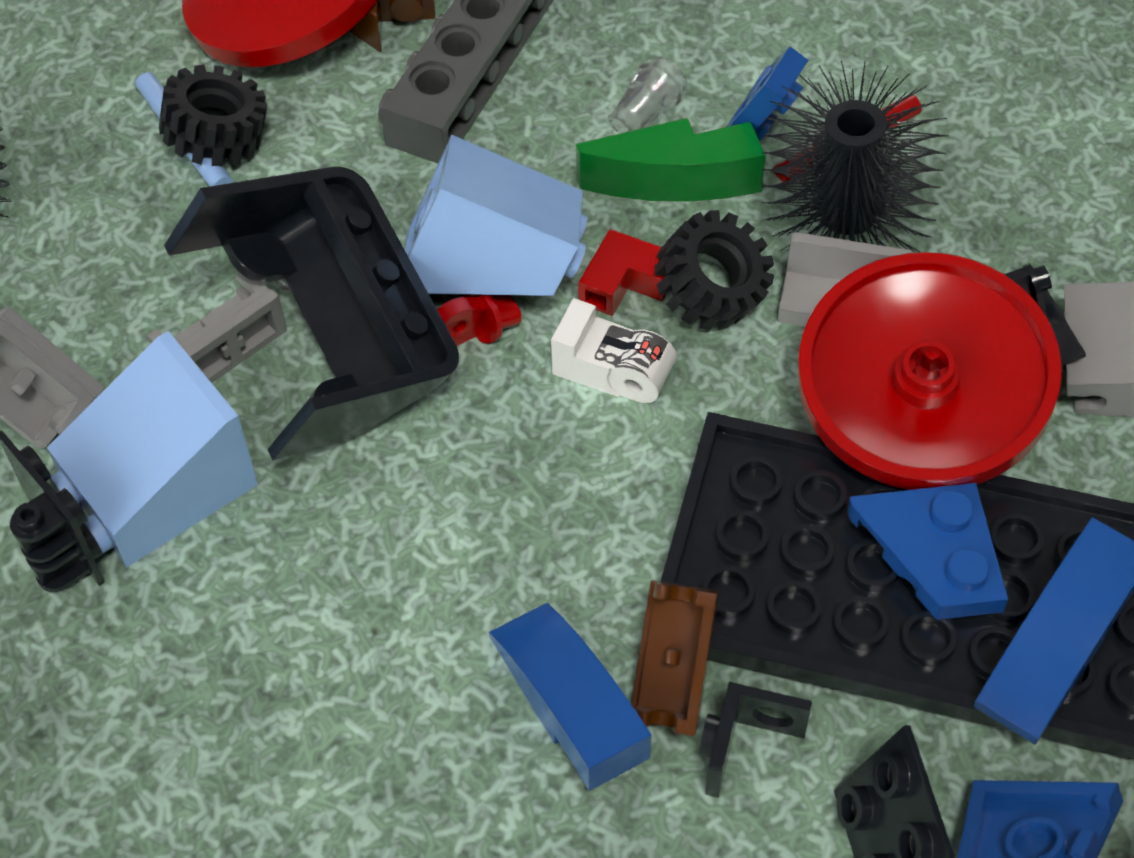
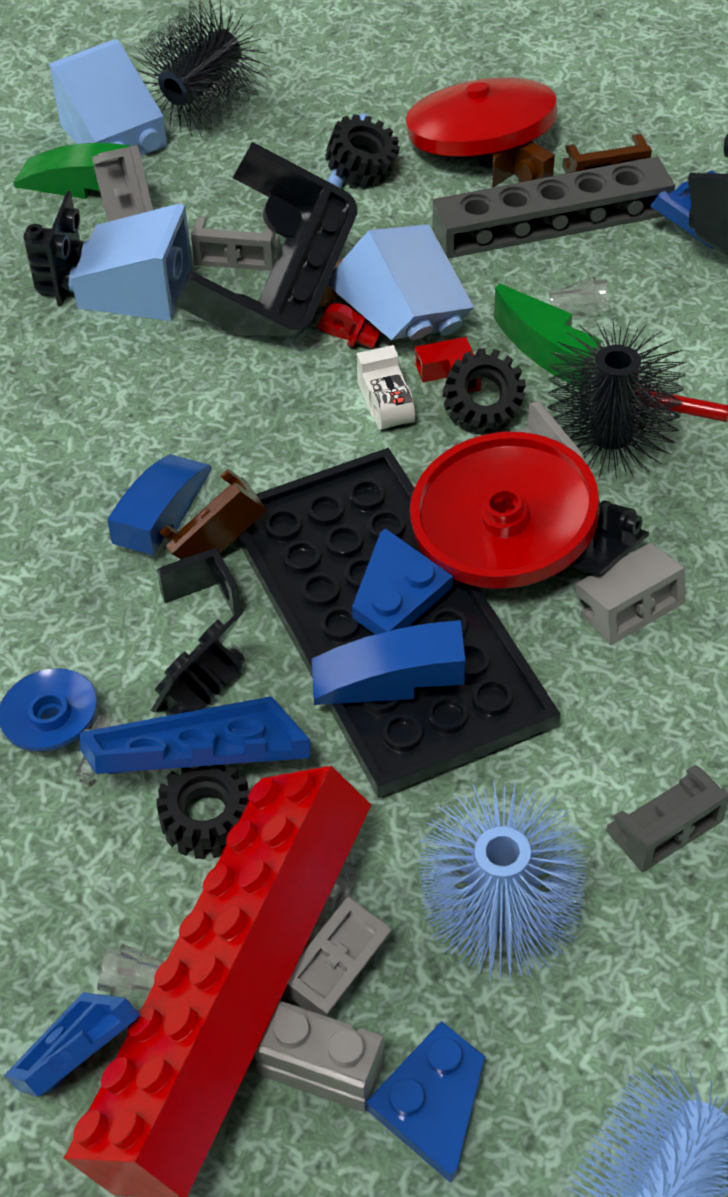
camera: 50 degrees right, 5 degrees down
blue wing [726,46,809,141] -> none

